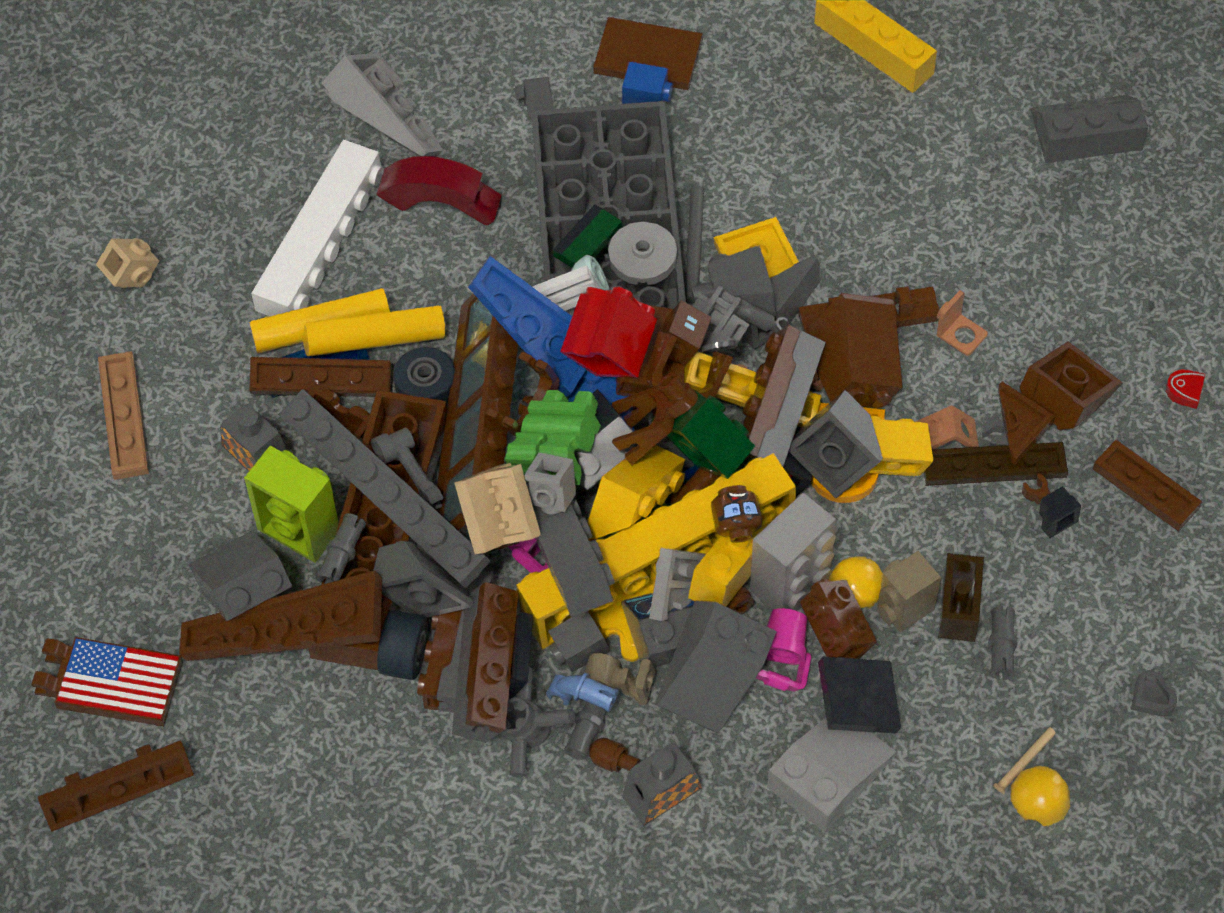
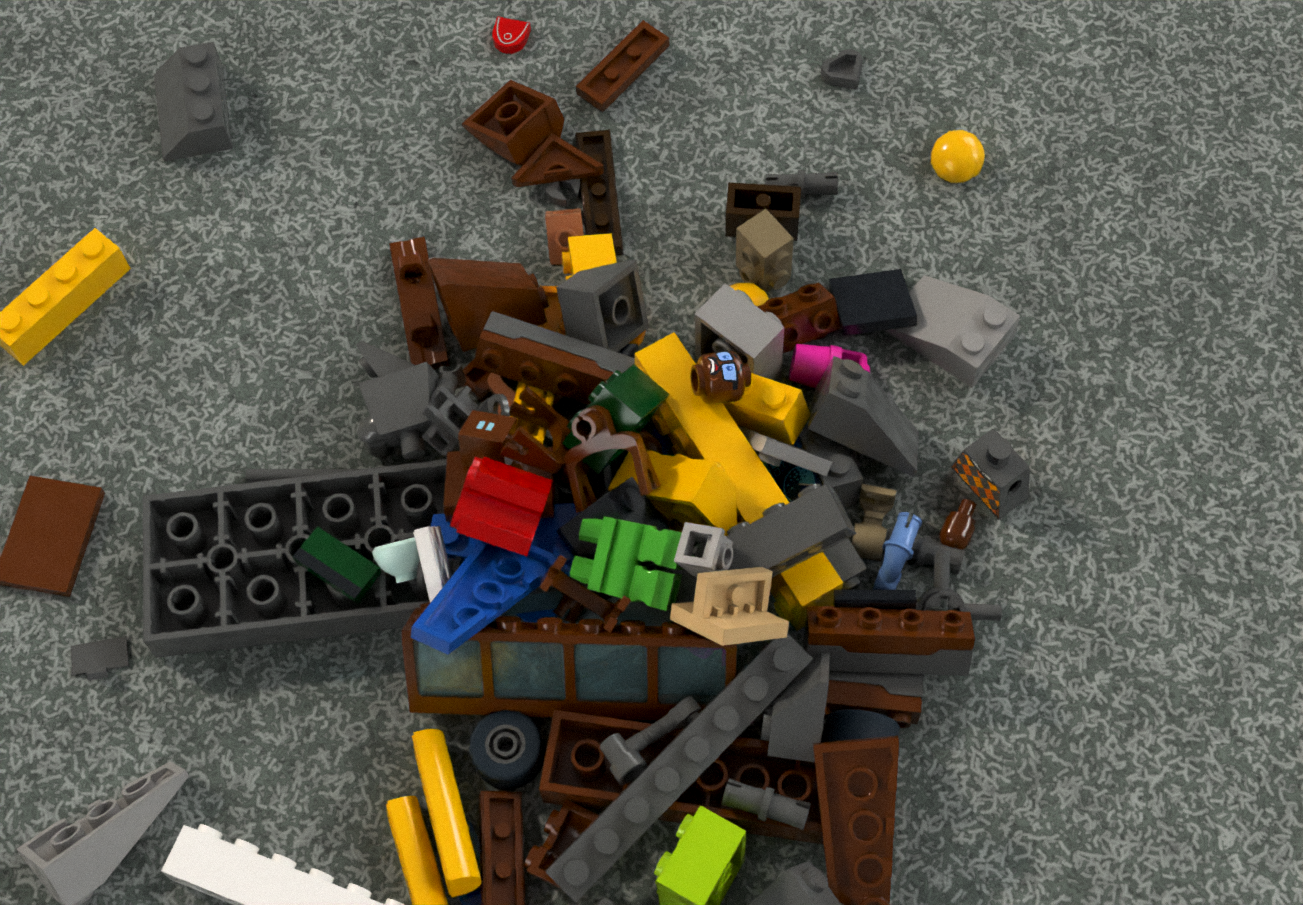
camera: 90 degrees left, 5 degrees up
dark red arch [376,156,501,225] -> none
light grey plate [608,222,677,285] -> none
blue brick [622,62,673,104] -> none
yellow tile [714,217,799,278] -> none
nougat bracket [936,290,988,356] -> none
tan piece [993,727,1056,795] -> none
black piece [1022,474,1081,538] -> none

